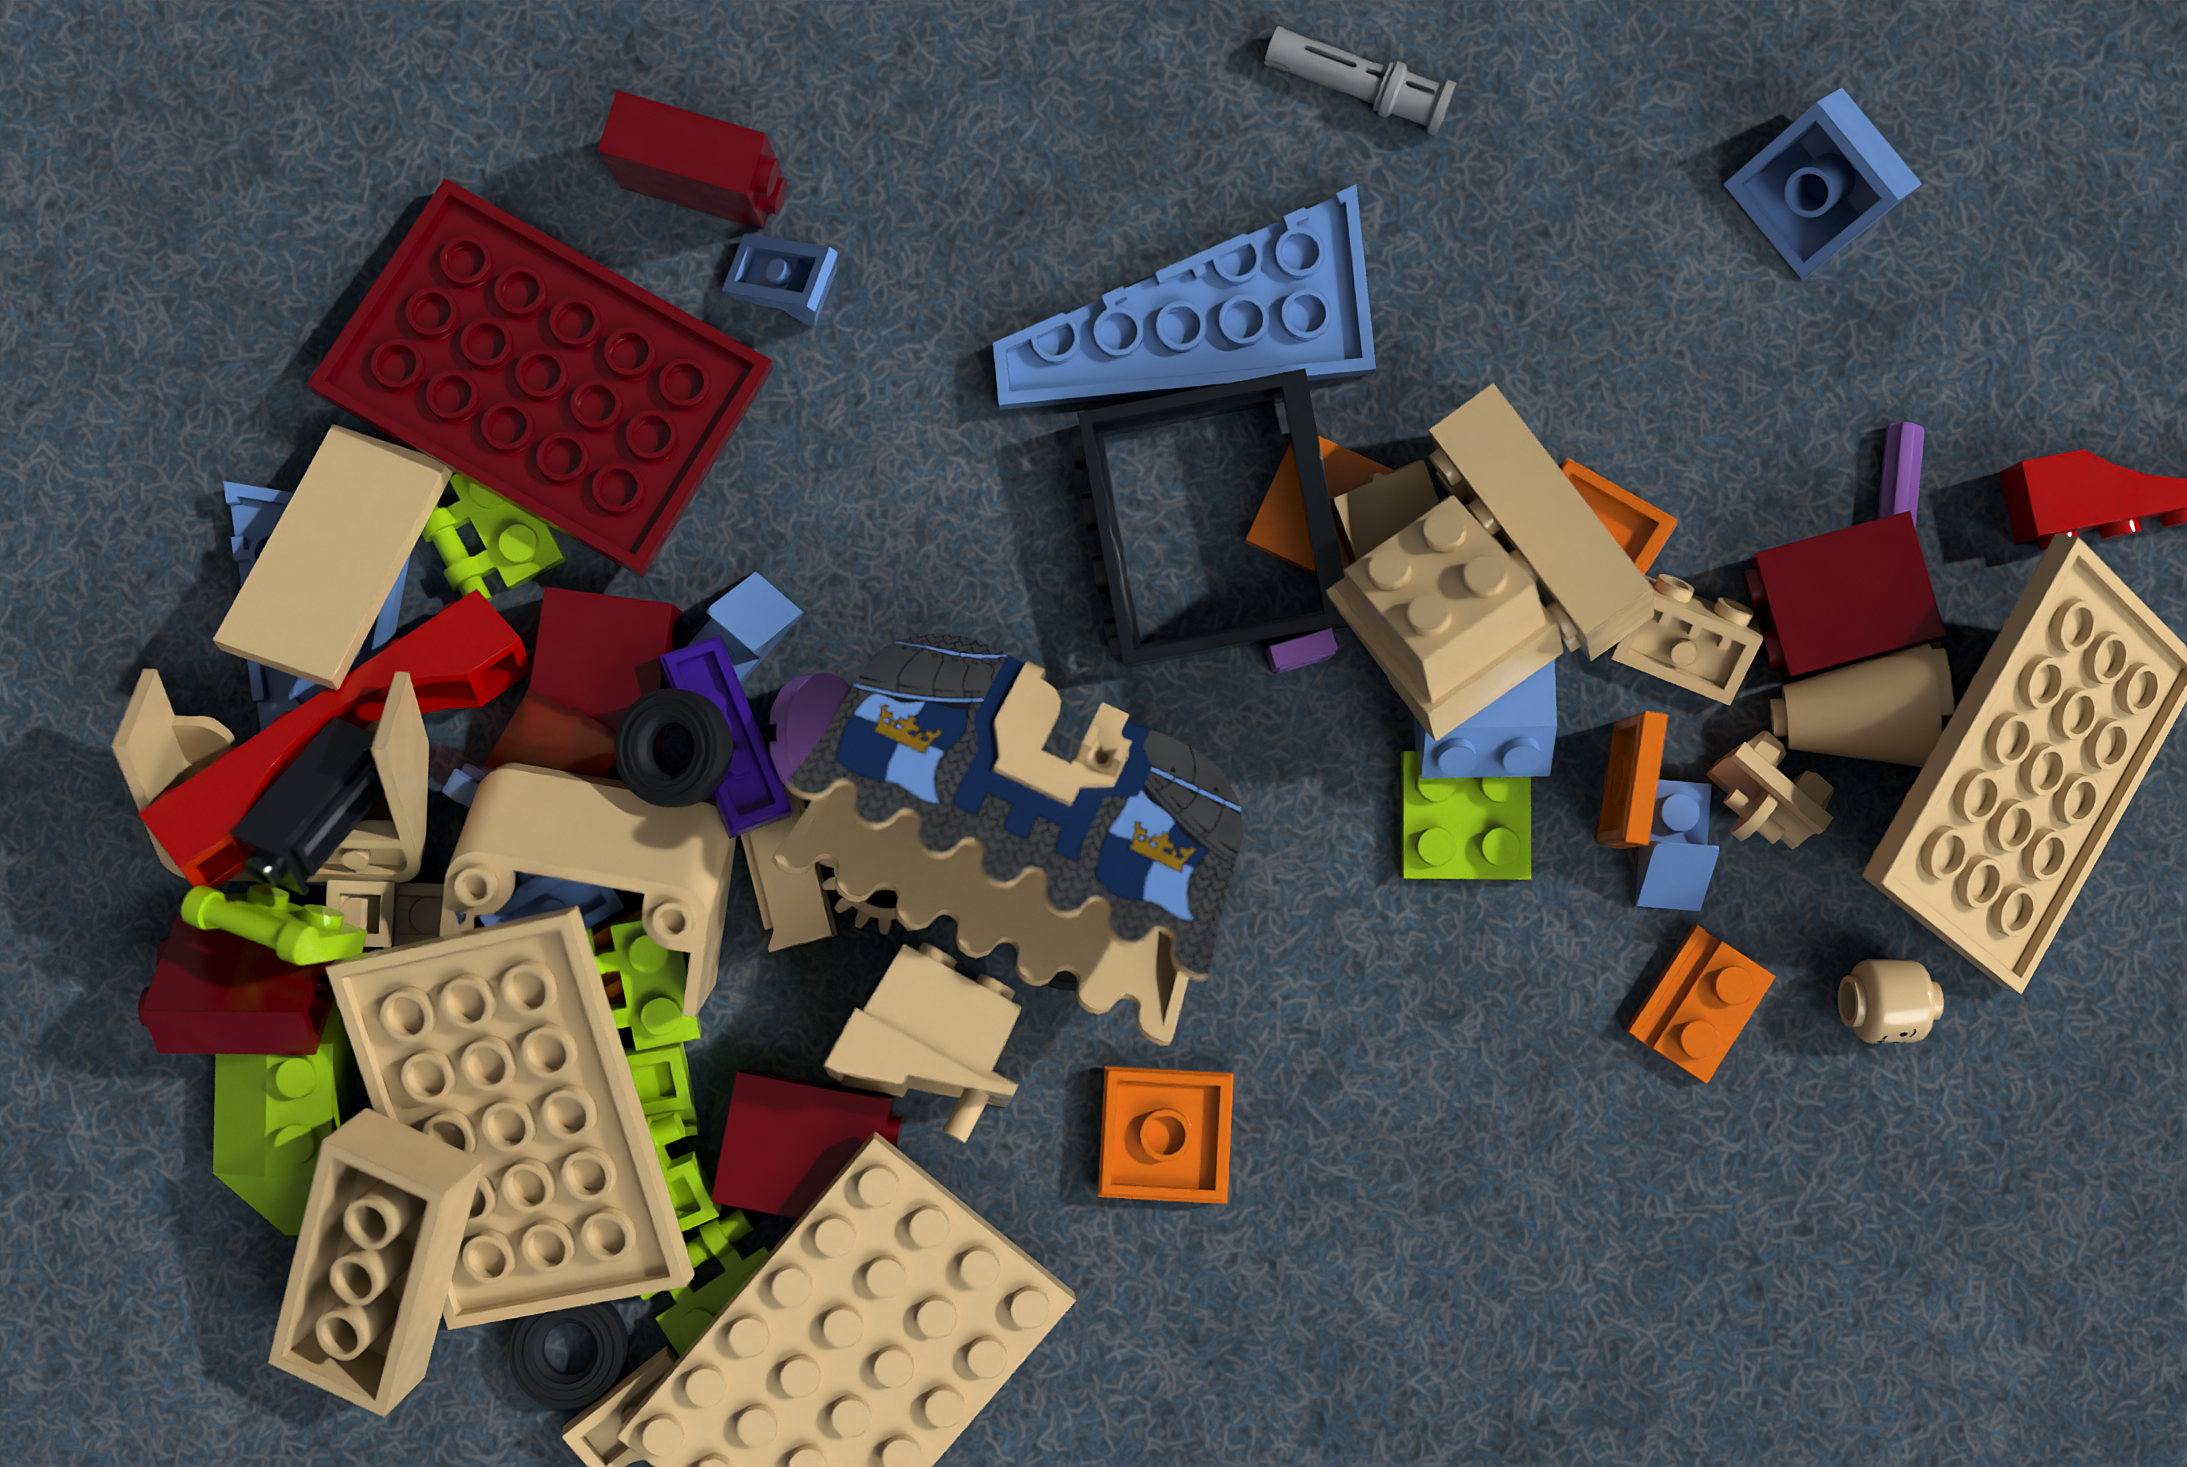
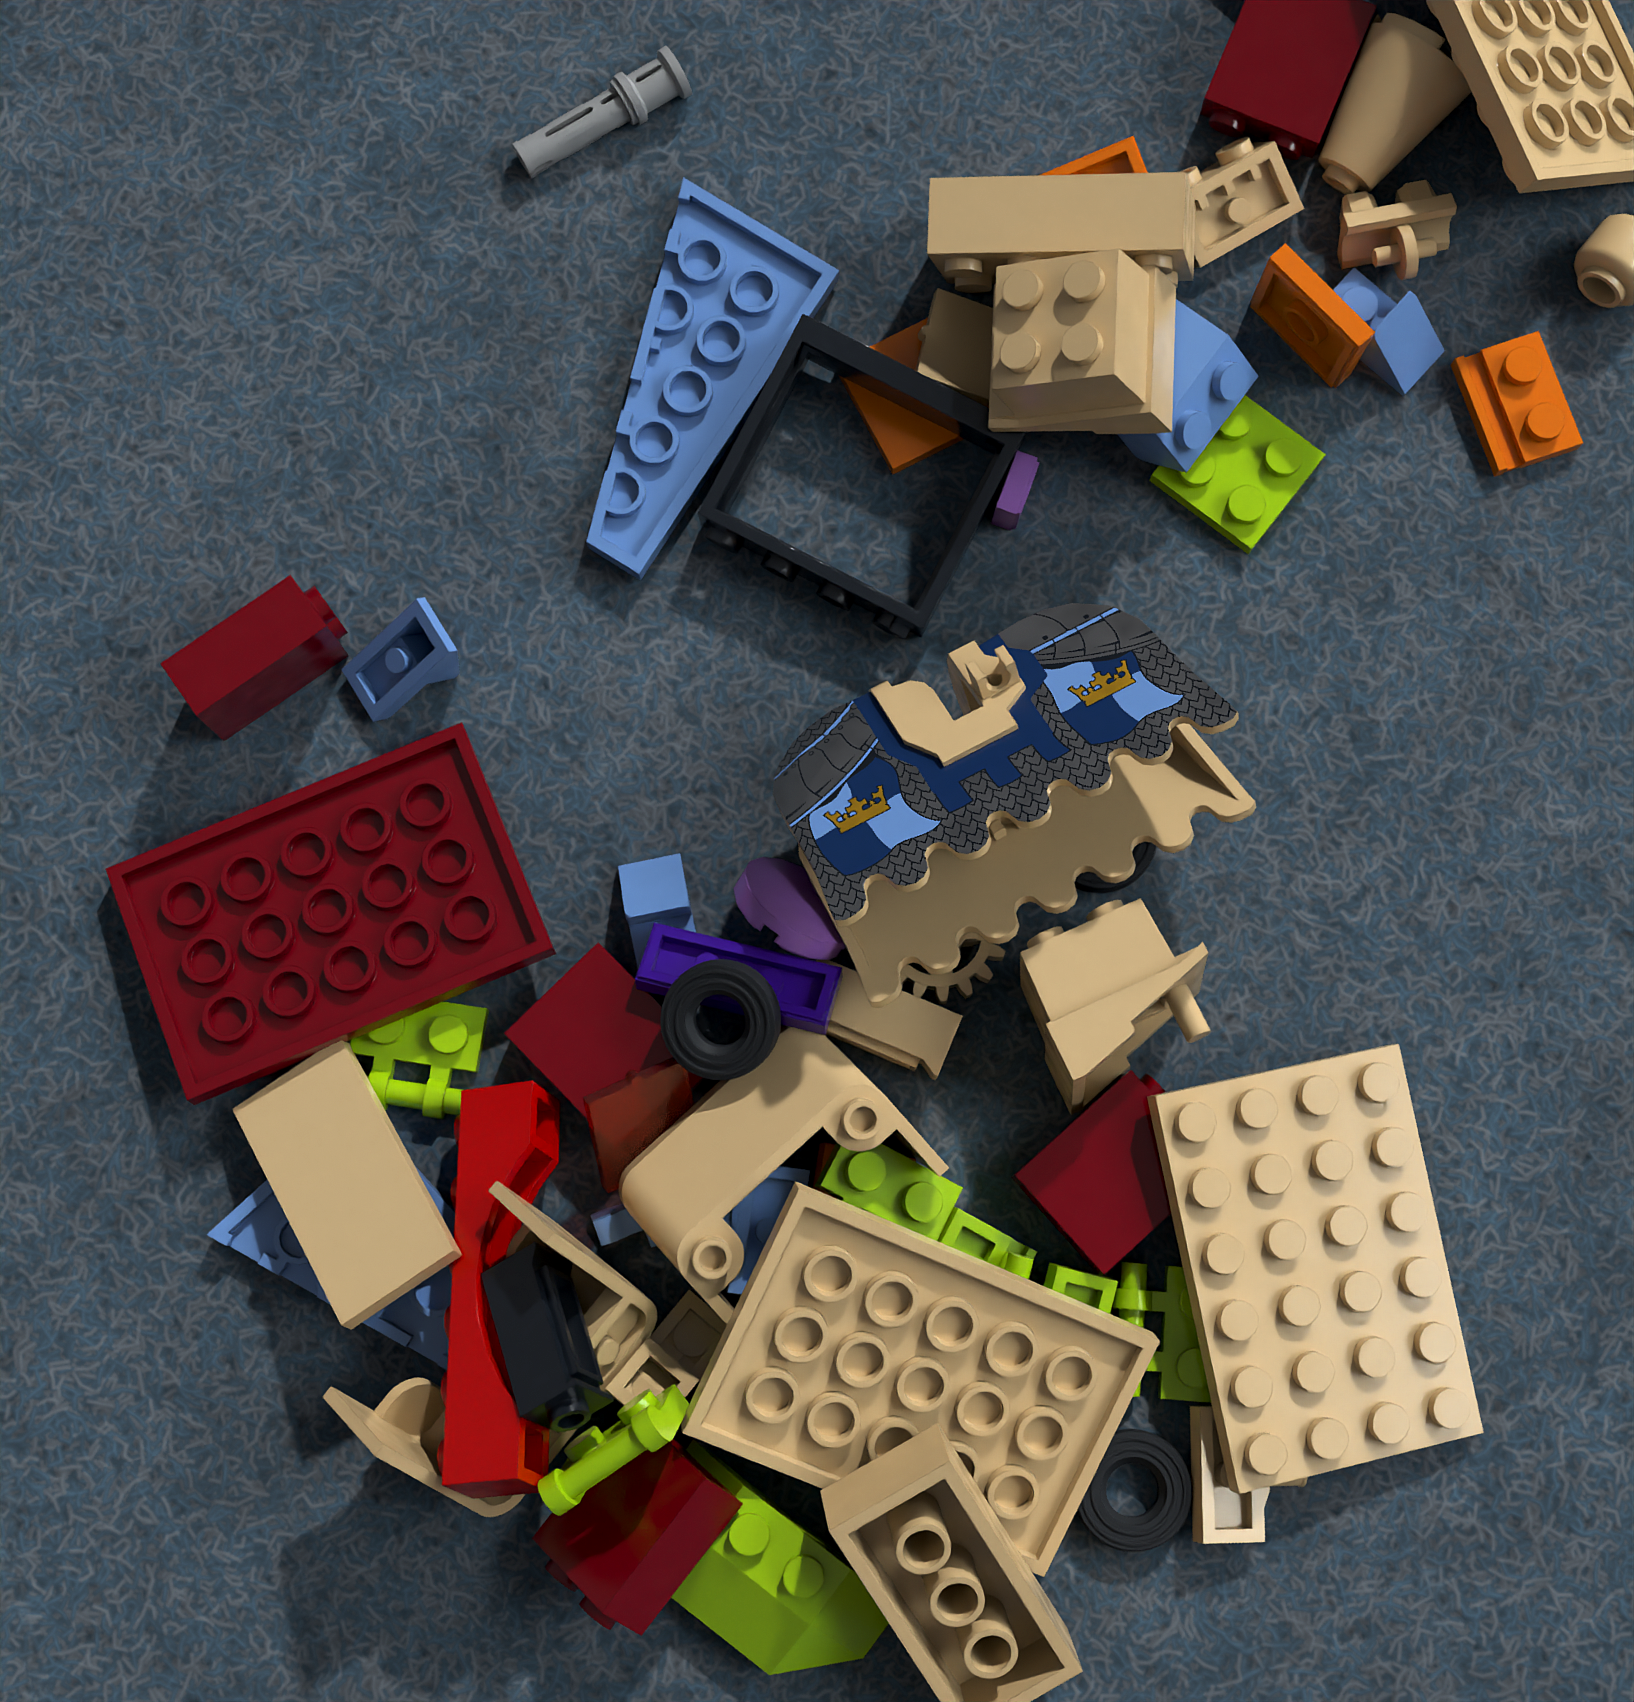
camera: 50 degrees left, 5 degrees down
orange plate [1098,1065,1234,1204] -> none

